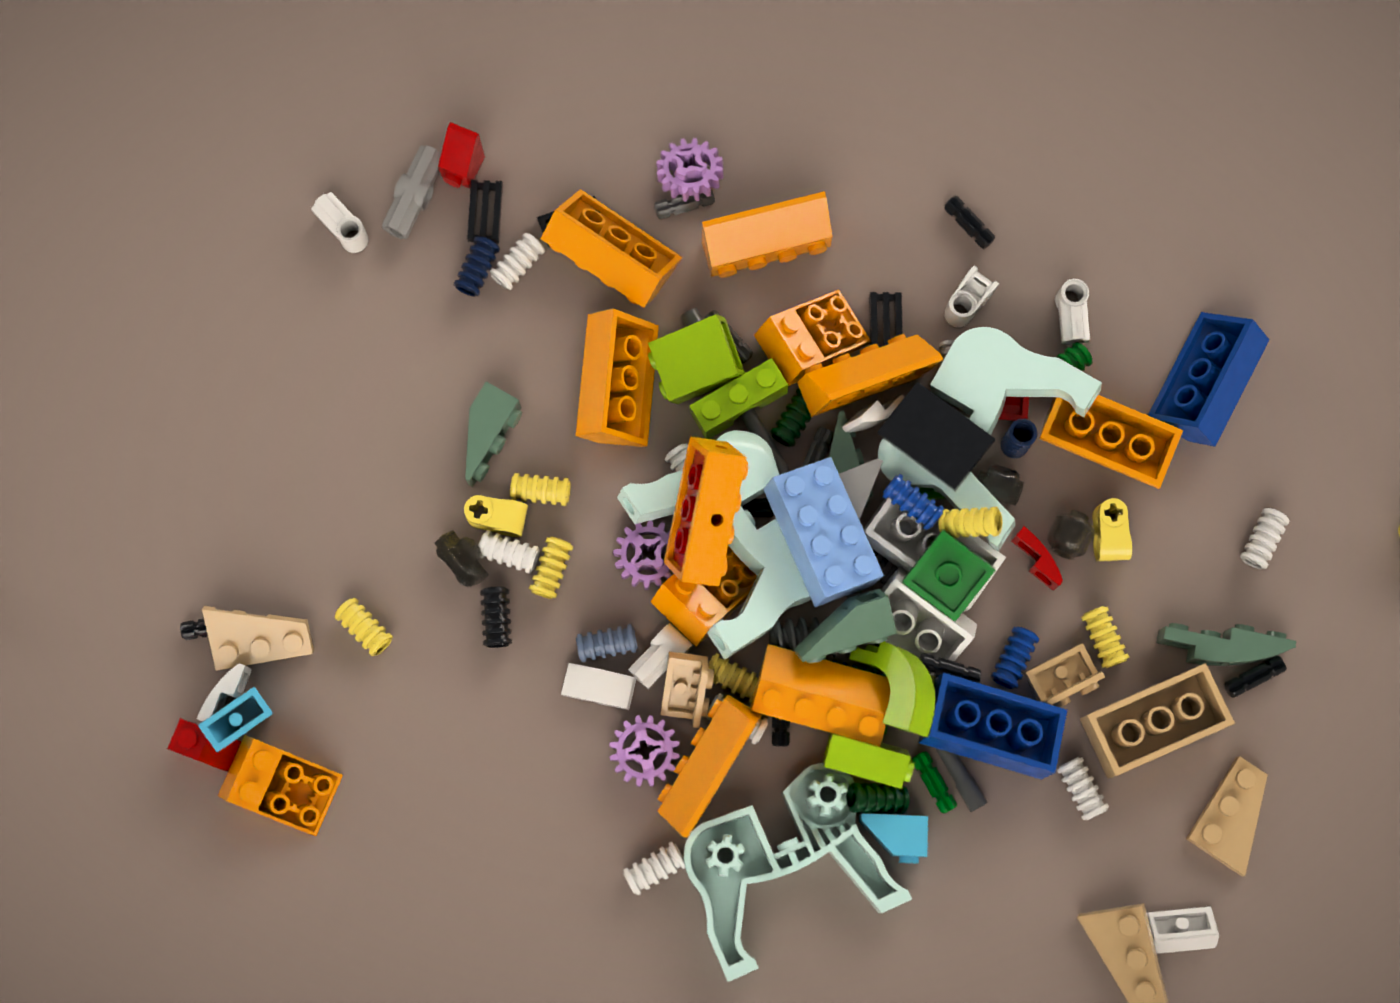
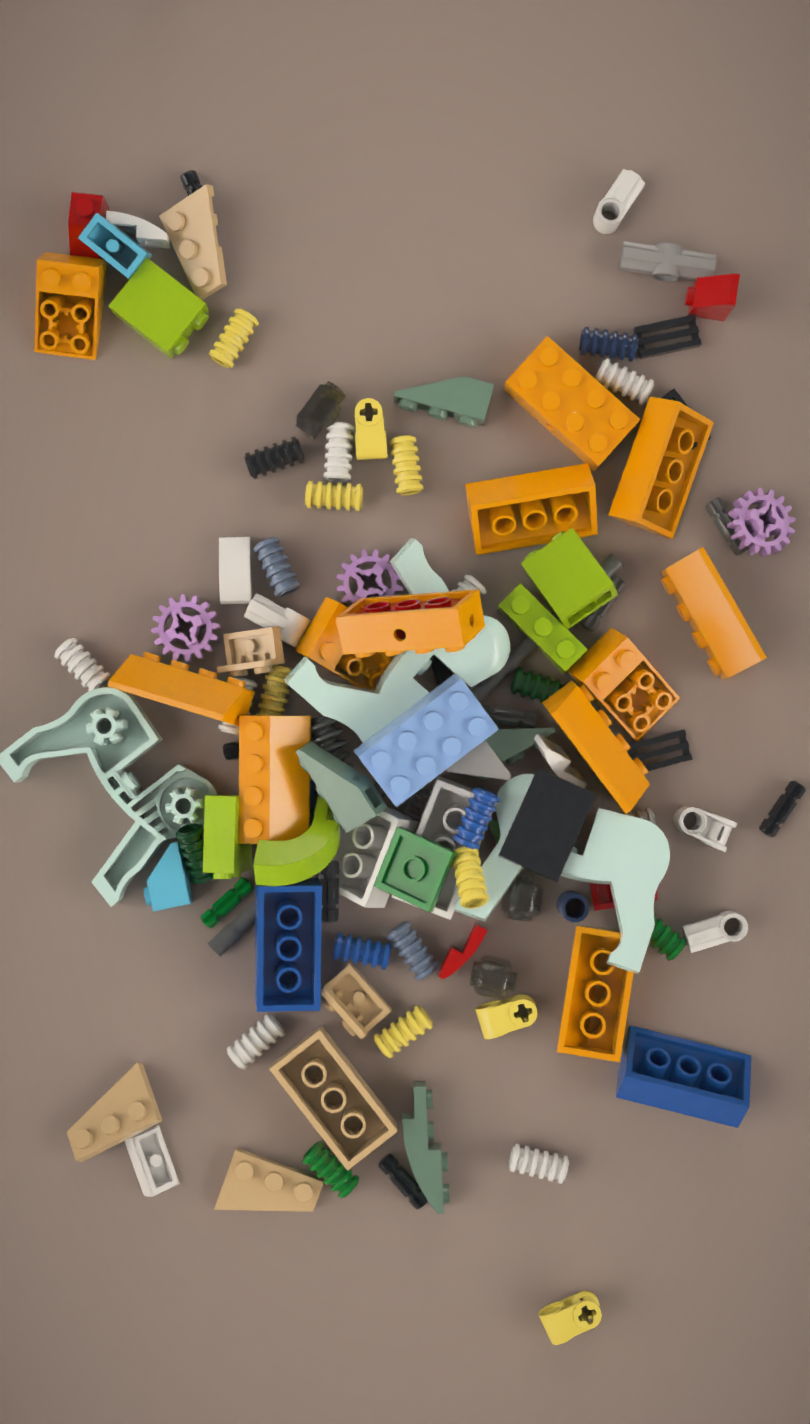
camera: 75 degrees right, 10 degrees up
none -> lime brick [108,258,209,359]
none -> green piece [302,1141,360,1199]
none -> sand blue piece [386,921,439,980]
none -> light orange brick [503,336,641,472]

